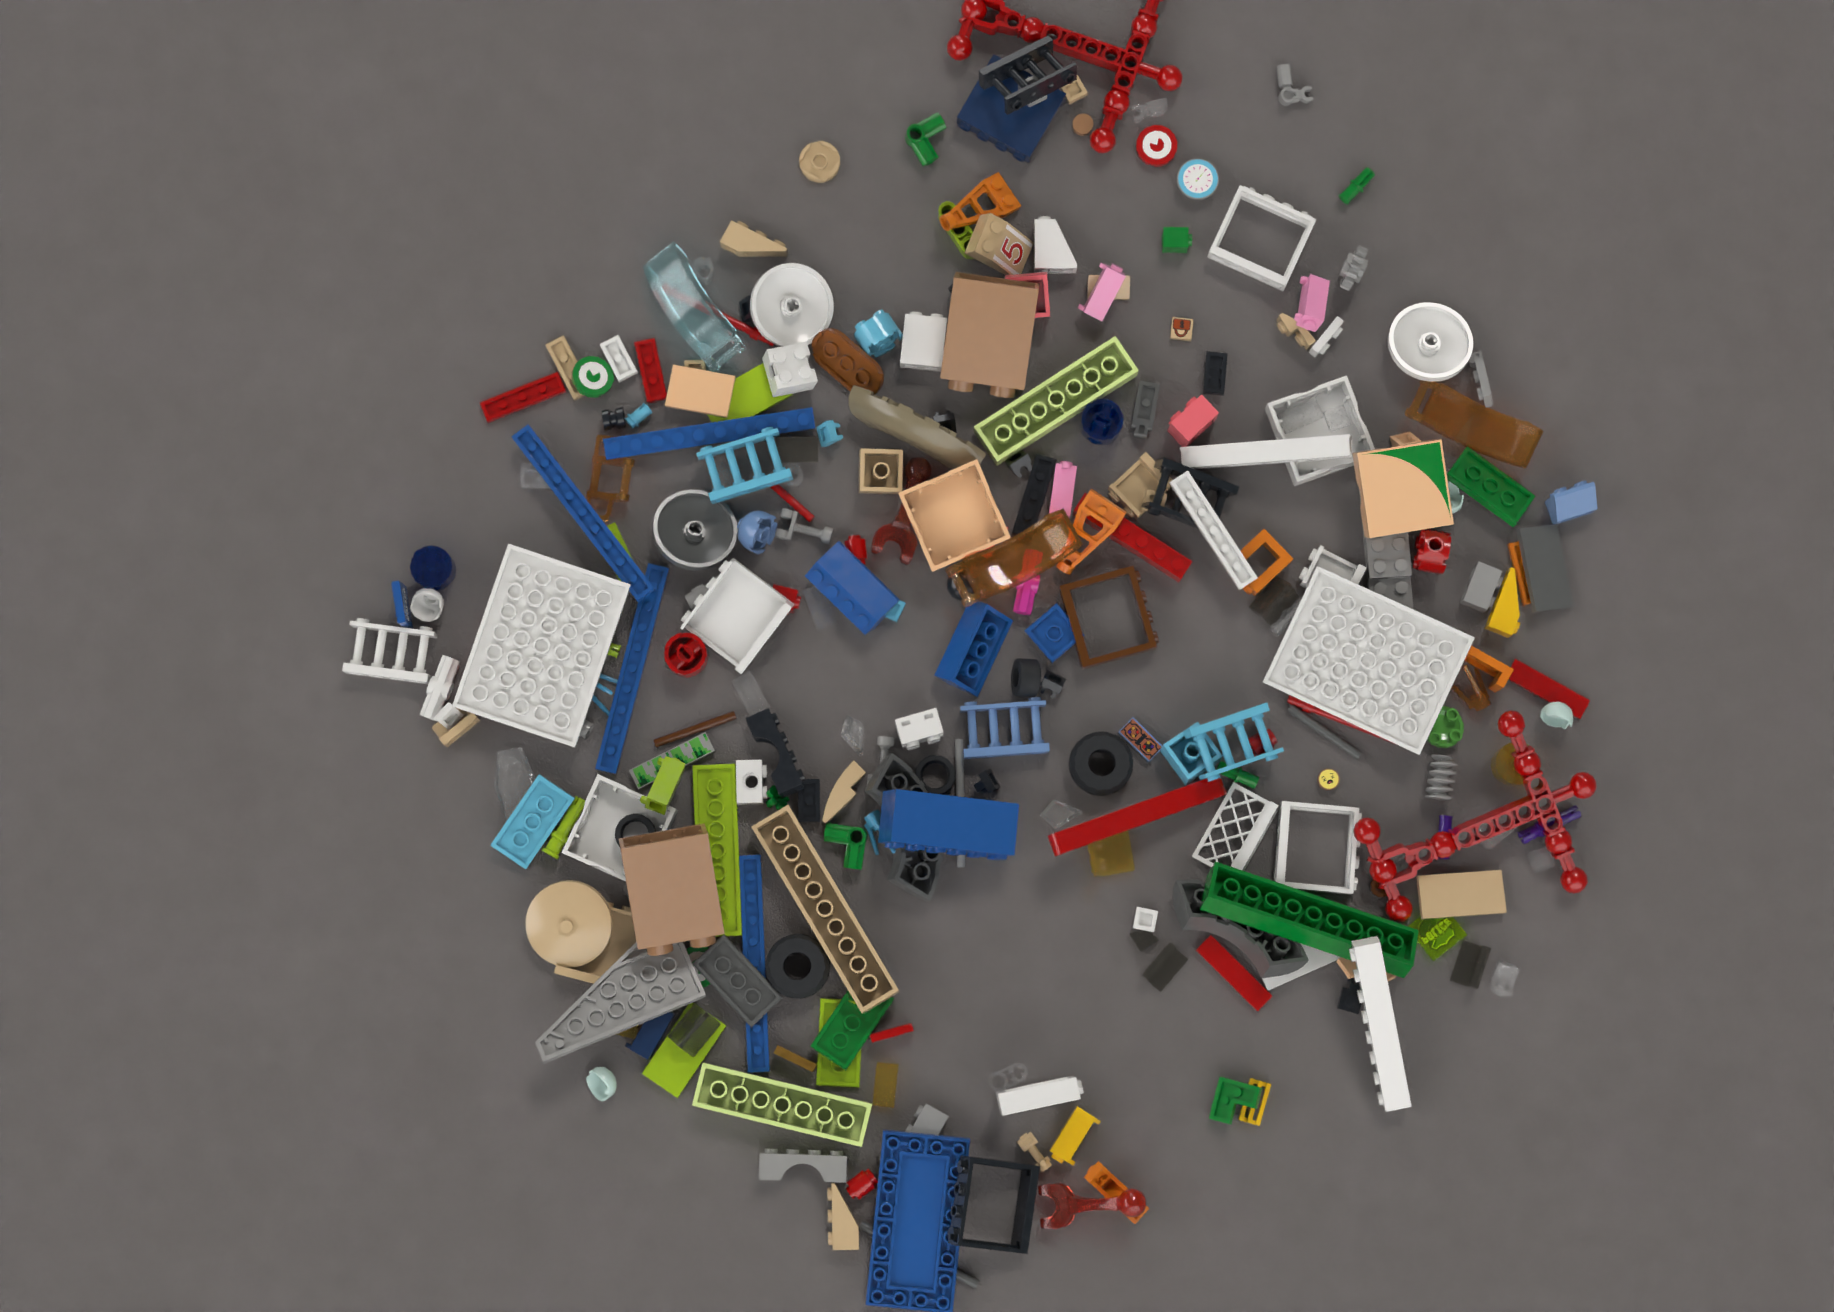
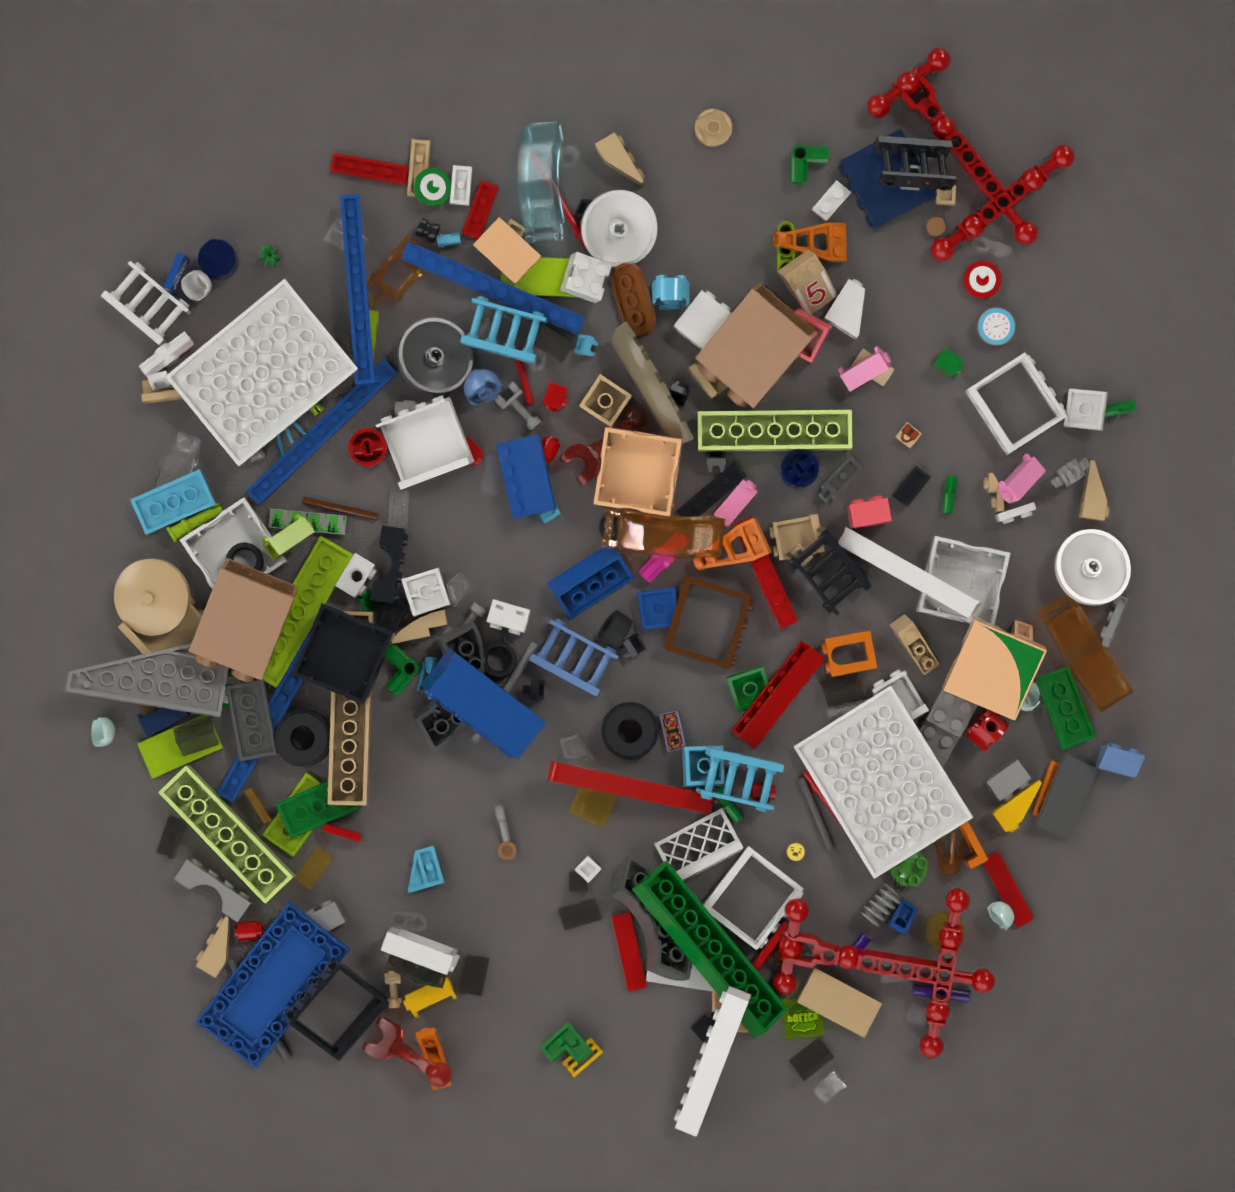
camera: 30 degrees right, 5 degrees up
white plate [1169,471,1258,590] -> none
light grey bar [1276,64,1313,106] -> none
none -> clear smoke panel [156,816,187,859]
none -> green plant [258,243,281,267]
none -> black tile [292,603,395,705]
none -> clear smoke panel [385,954,448,988]
none -> white piece [401,568,451,617]
none -> medium azure wing [408,845,444,893]
none -> clear smoke panel [458,954,490,996]
none -> light grey bar [495,805,511,842]
none -> medium nougat tile [498,841,517,860]
none -> red brick [542,381,569,413]
none -> tan panel [688,362,728,400]
none -> green slope [726,665,768,711]
none -> red brick [731,641,825,750]
none -> red tile [752,922,789,973]
none -> white plate [812,180,851,222]
none -> blue slope [886,898,918,936]
none -> tan slope [889,614,940,675]
none -> green axle [941,475,958,514]
none -> white tile [1064,388,1108,431]
none -> tan slope [1079,460,1110,522]

